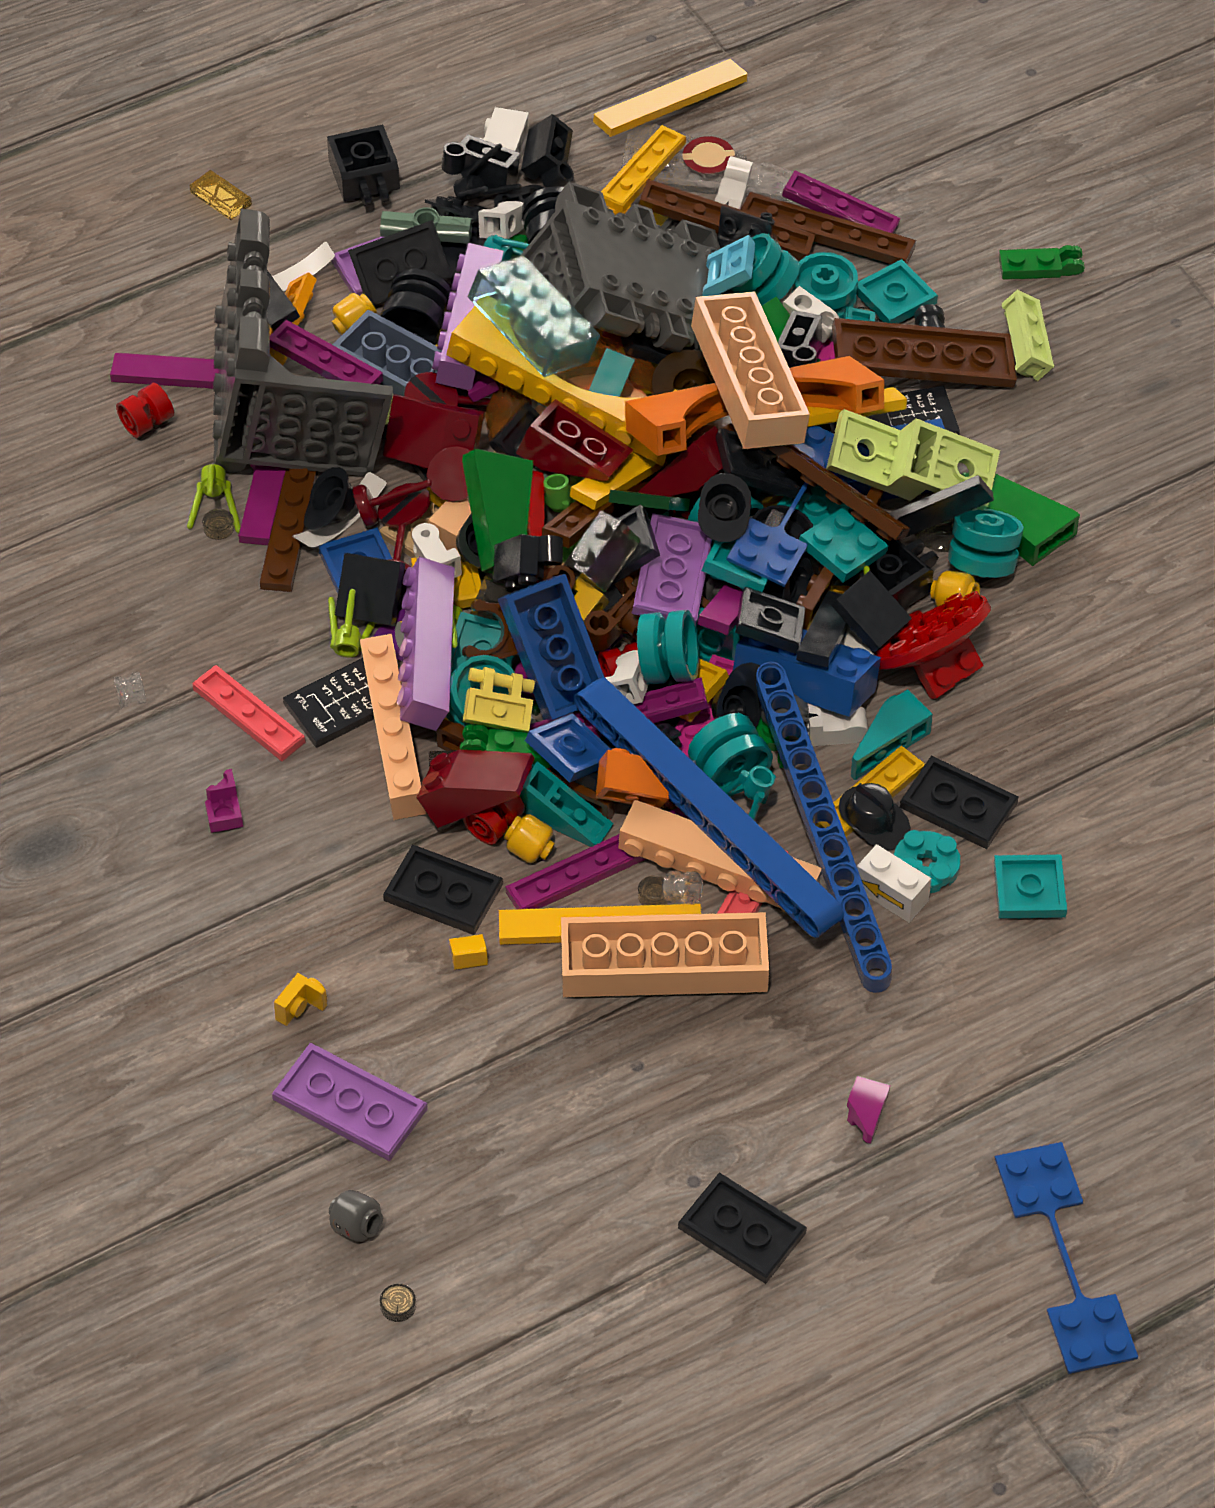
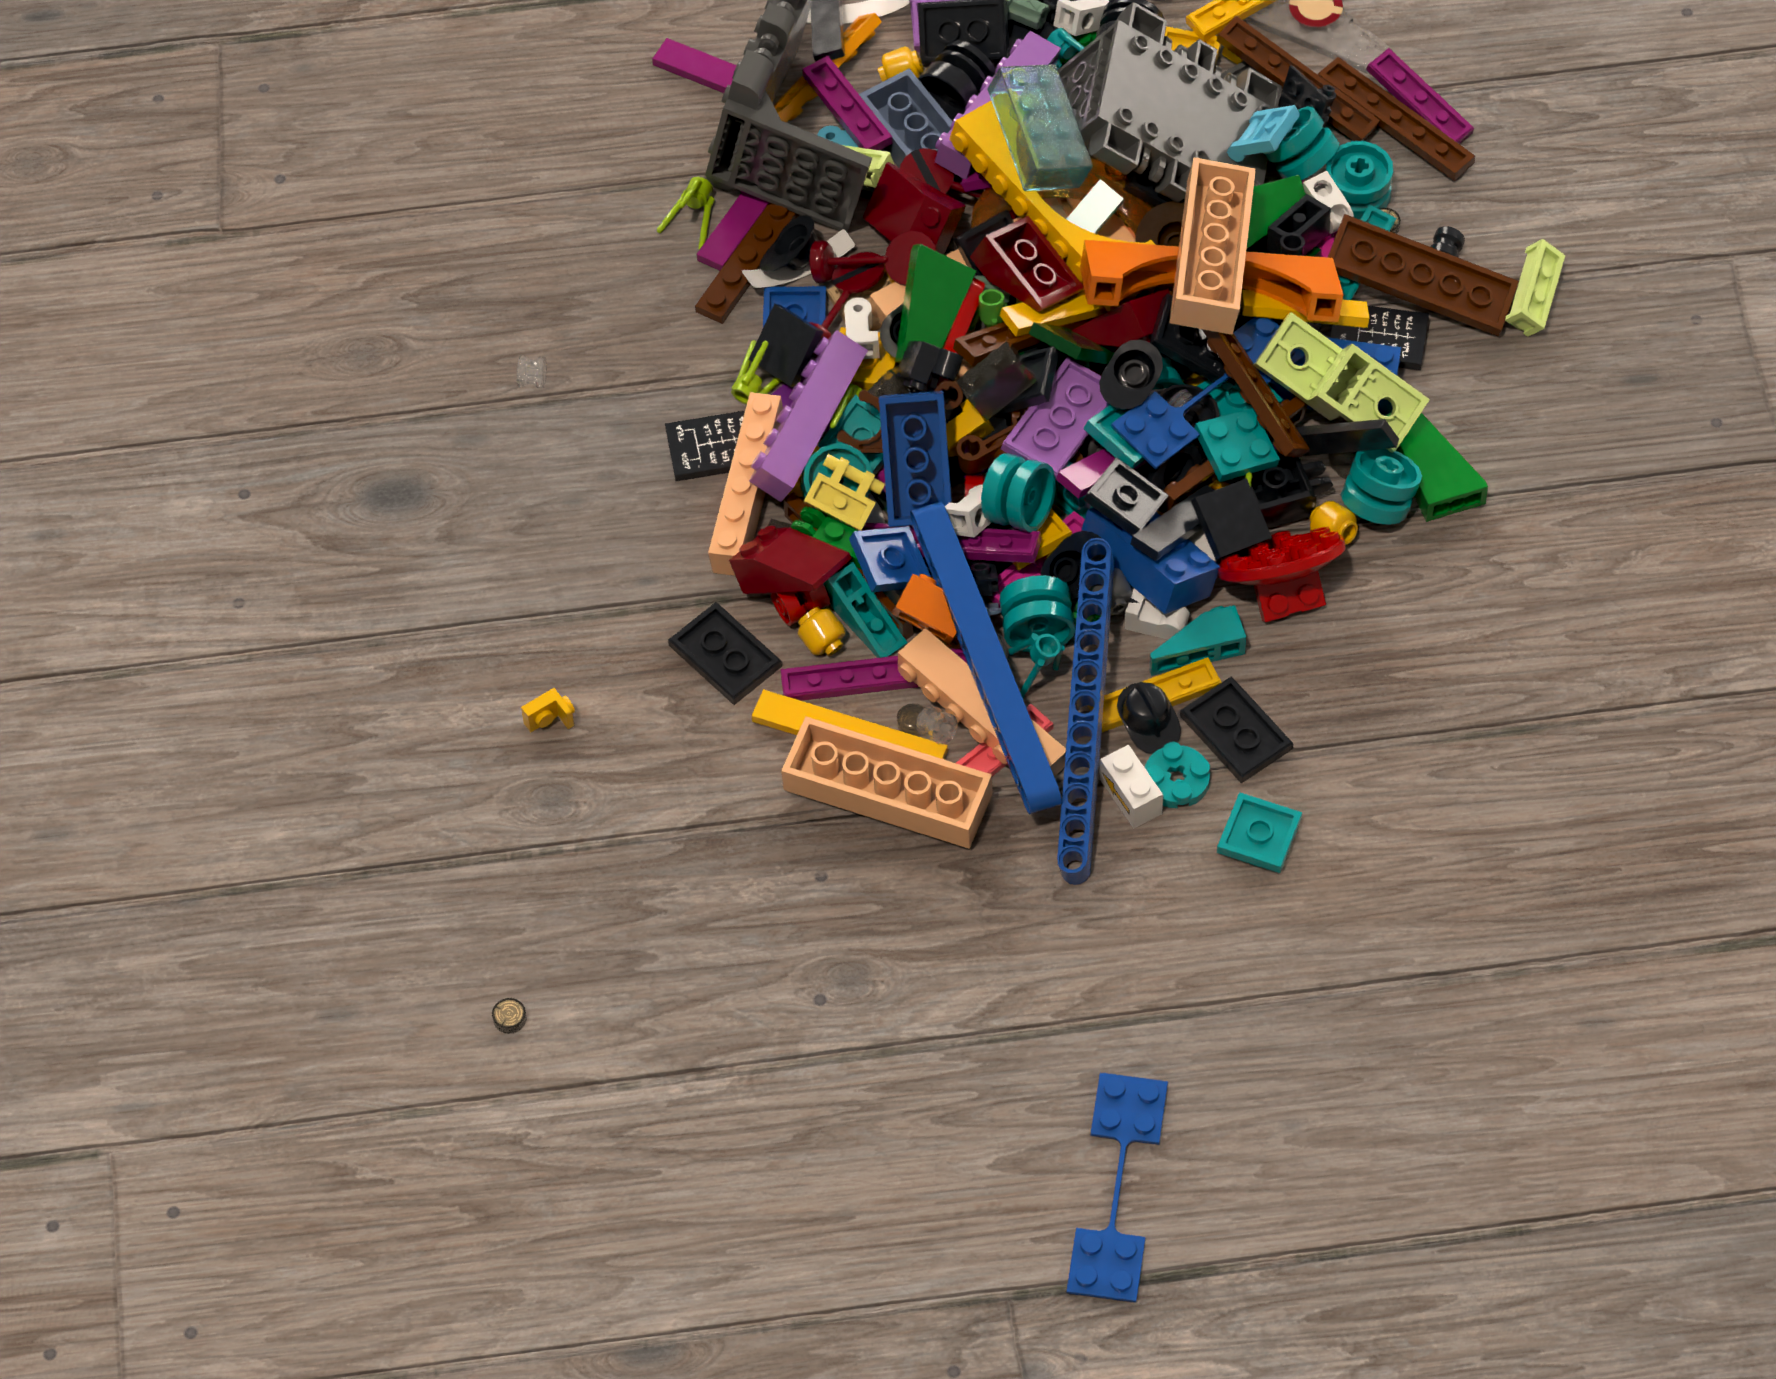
camera: 25 degrees right, 5 degrees up
red wheel [116,382,174,438] -> none
coral tile [192,665,306,761] -> none
clear smoke tile [202,509,235,540] -> none
magenta slope [205,769,243,833] -> none
medium lavender tile [272,1043,427,1161] -> none
dark grey head [329,1190,383,1242] -> none
yellow slope [449,934,488,970] -> none
black tile [678,1172,807,1284] -> none
white leg [715,156,753,210] -> none
magenta slope [847,1076,891,1144] -> none
teal plate [856,259,938,324] -> none
green hinge [999,245,1085,280] -> none

